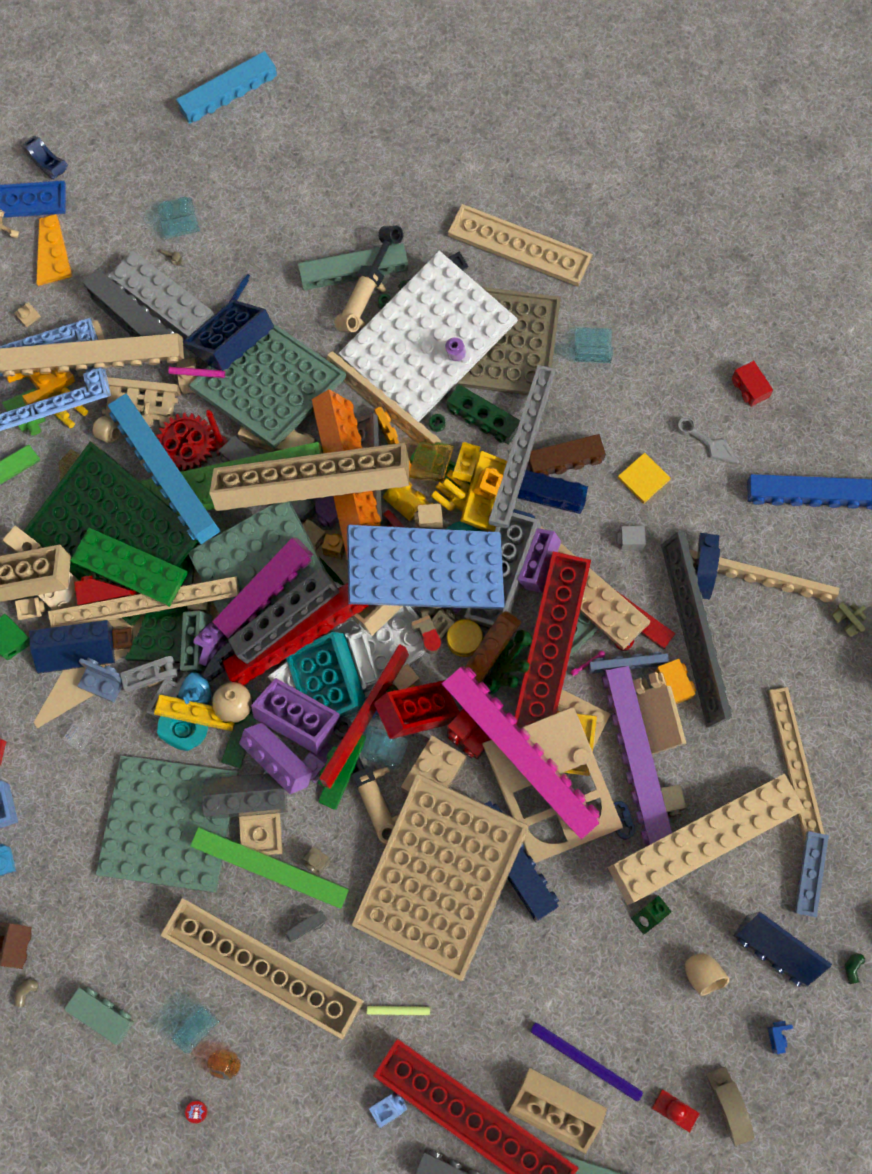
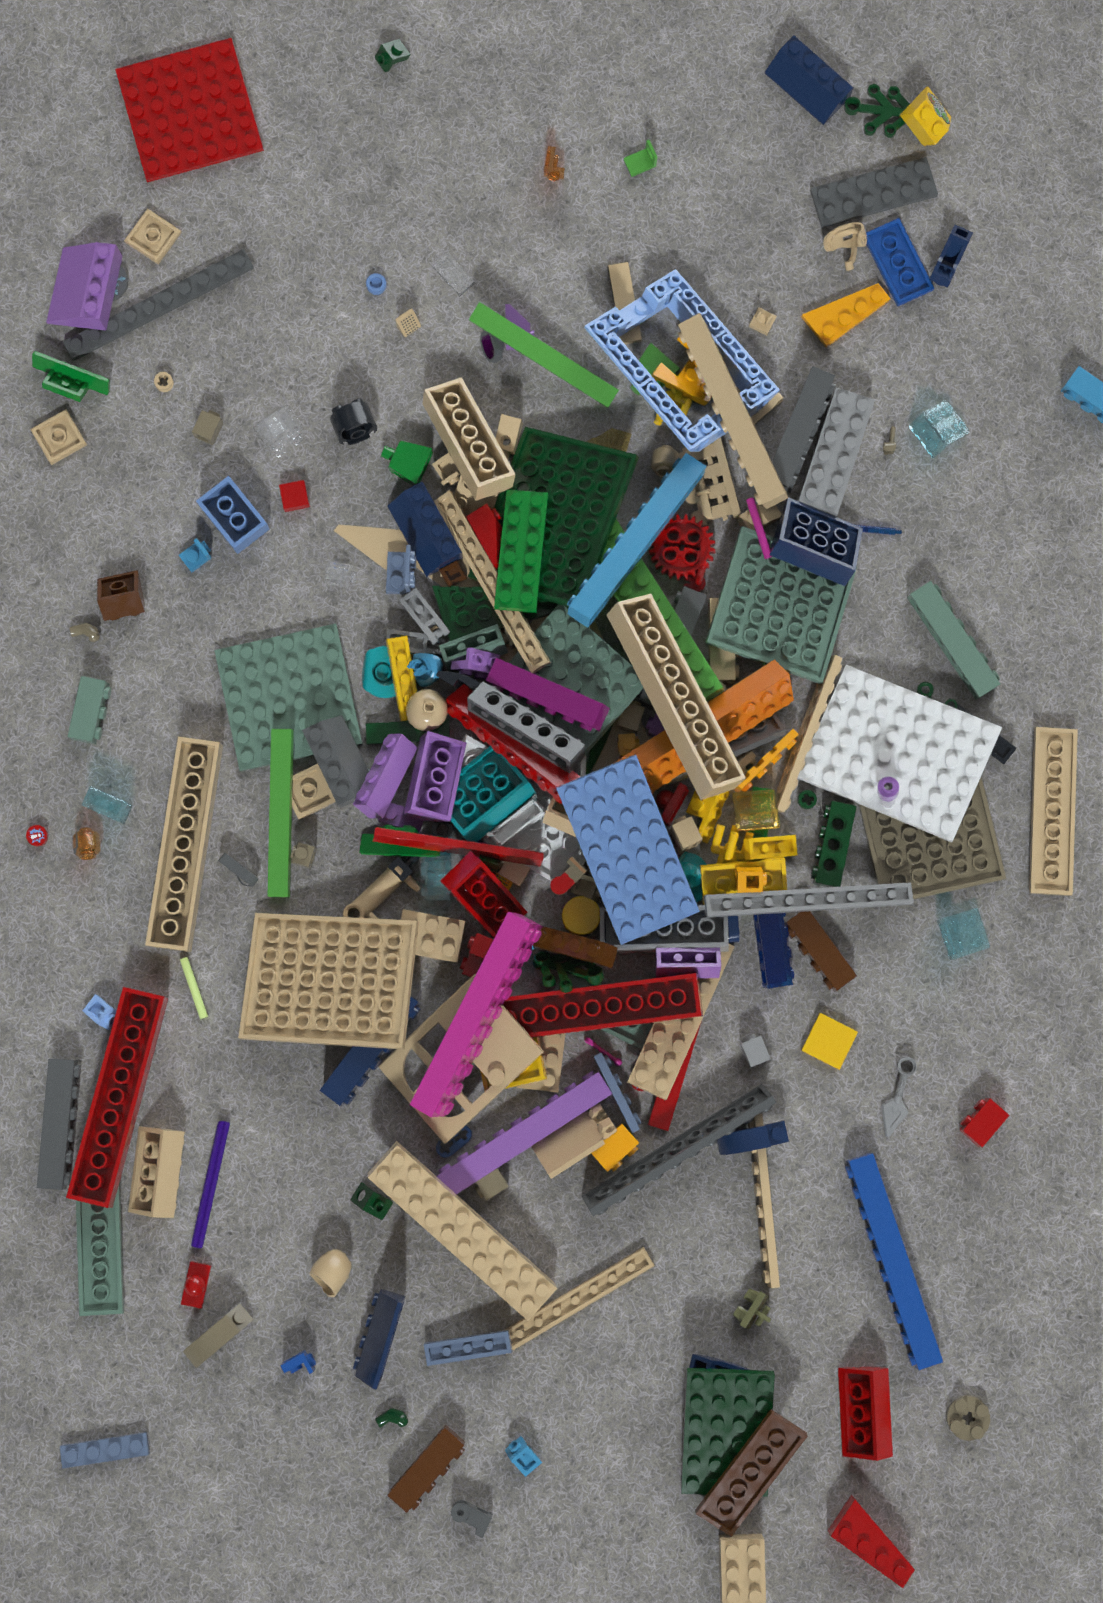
camera: 65 degrees right, 10 degrees up
piece [335,225,403,332] -> none

